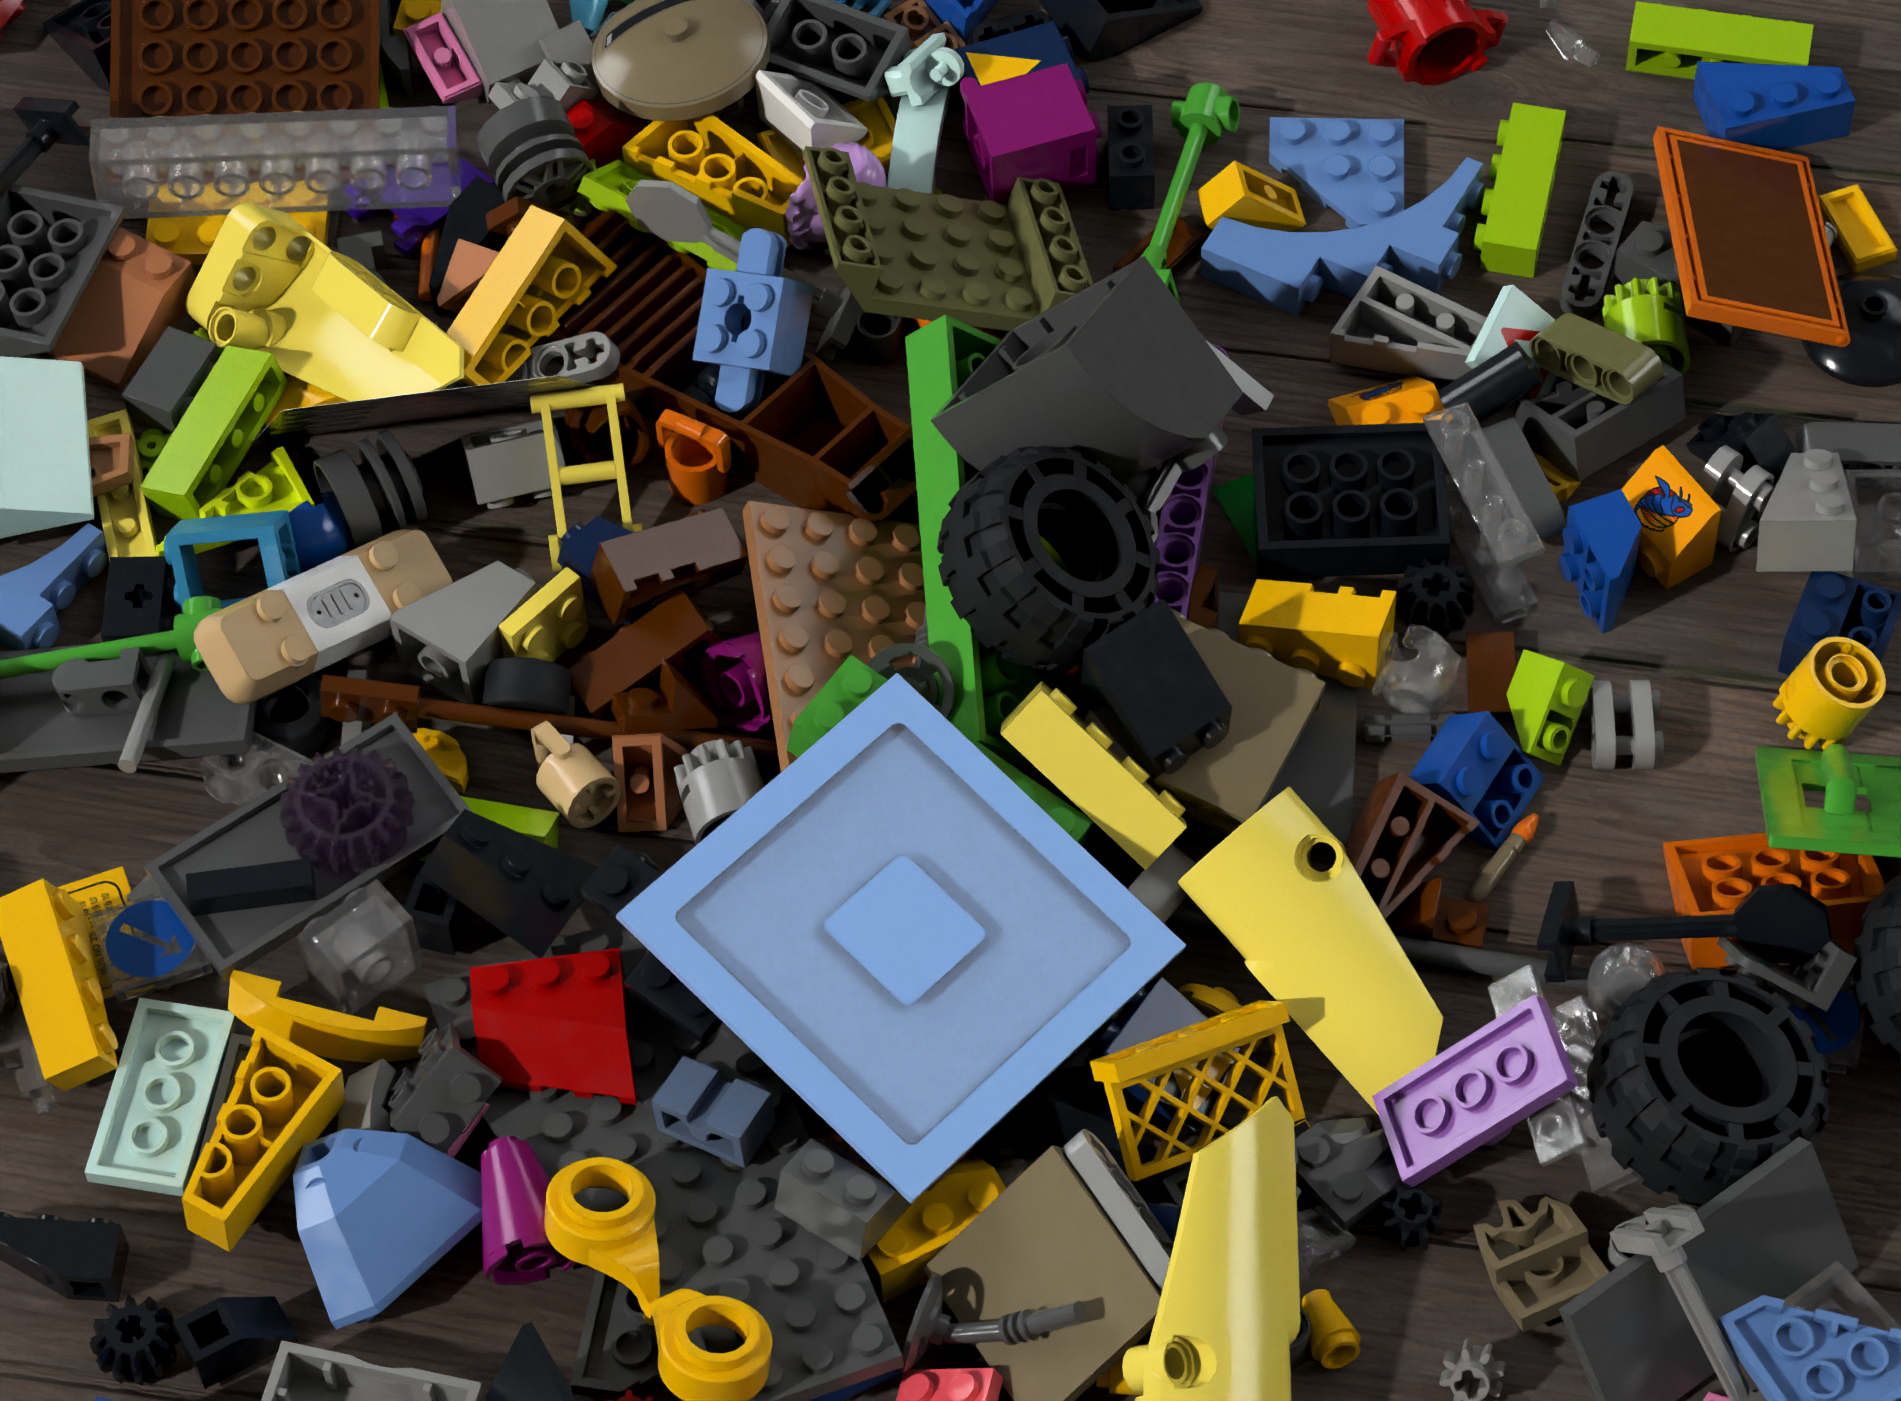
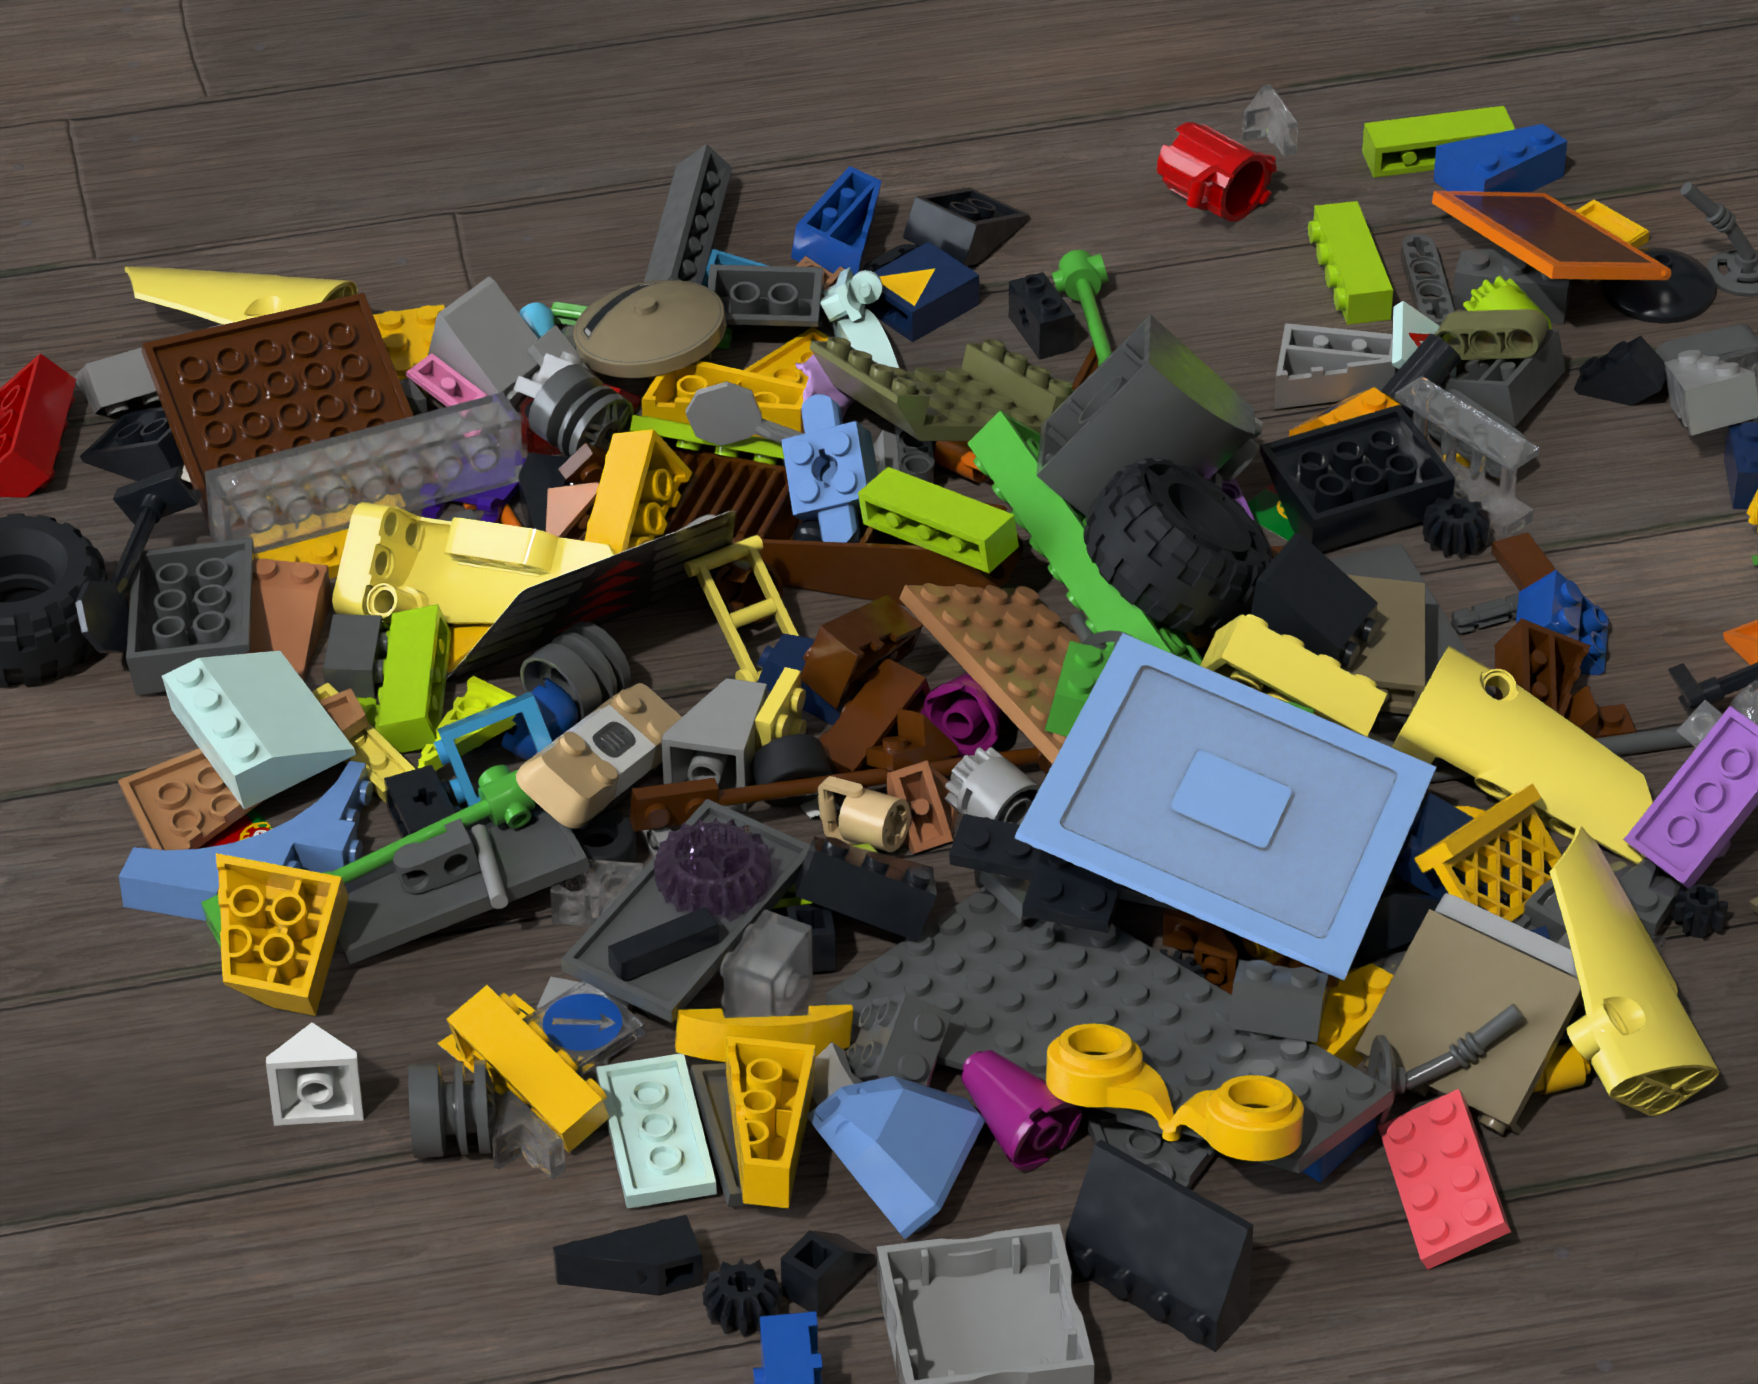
camera: 25 degrees left, 15 degrees down
light grey slope [460,419,565,509] -> none
red wedge [470,948,637,1105] -> none
sand blue brick [651,1056,776,1168] -> none
orange piece [655,409,732,505] -> none
white slope [755,70,868,158] -> none
magenta container [960,63,1102,204] -> none
yellow slope [1197,160,1306,232] -> none
medium blue arch [1201,157,1486,317] -> none
yellow wedge [1238,579,1397,690] -> none
medium blue plate [1269,117,1404,228] -> none
yellow cone [1301,1289,1361,1369] -> none
clear helmet [1372,624,1461,714] -> none
dark tan piece [1468,813,1539,903] -> none
lime slope [1506,649,1595,766] -> none
clear bar [1546,18,1600,69] -> none
blue slope [1559,489,1642,634] -> none
light grey brick [1588,680,1664,770] -> none
light orange slope [1621,445,1721,590] -> none
light grey brick [1698,445,1775,552] -> none
none -> lime brick [858,467,1019,573]

